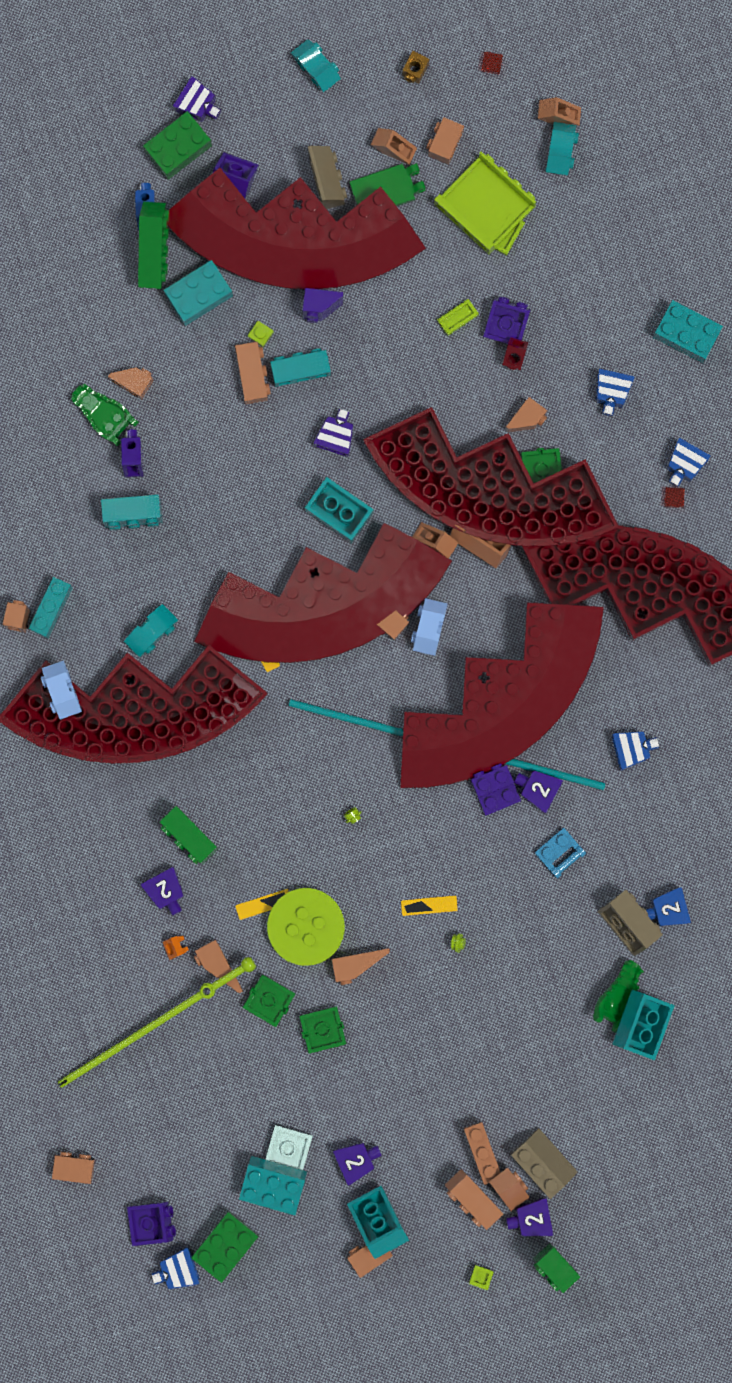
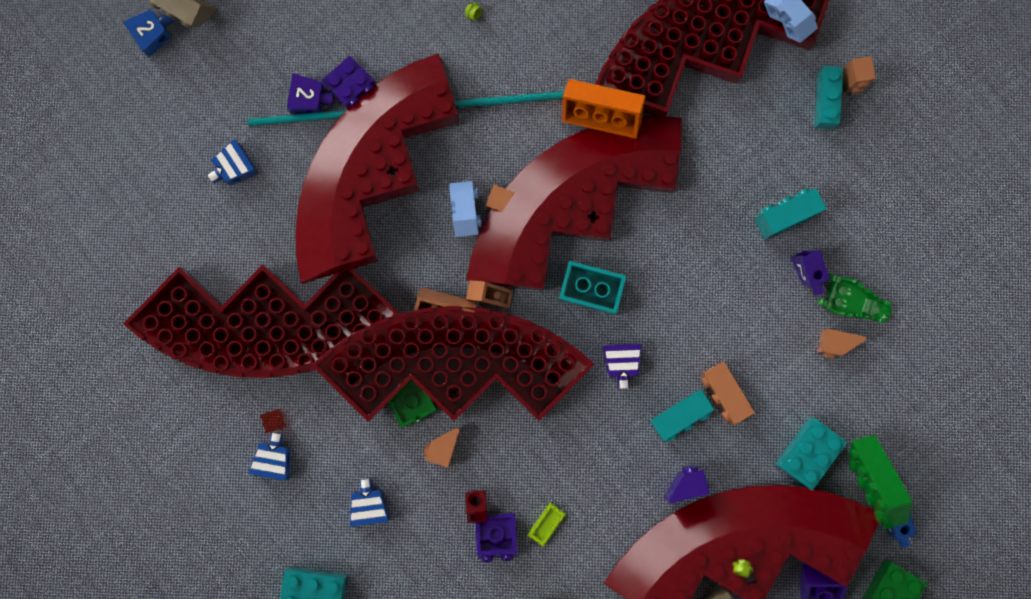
camera: 165 degrees right, 0 degrees up
teal brick [124,604,178,658] -> none
lime plate [248,321,274,348] -> none
dark azure plate [535,828,586,879] -> none
none -> orange brick [562,79,645,139]
none -> lime plate [733,560,753,577]

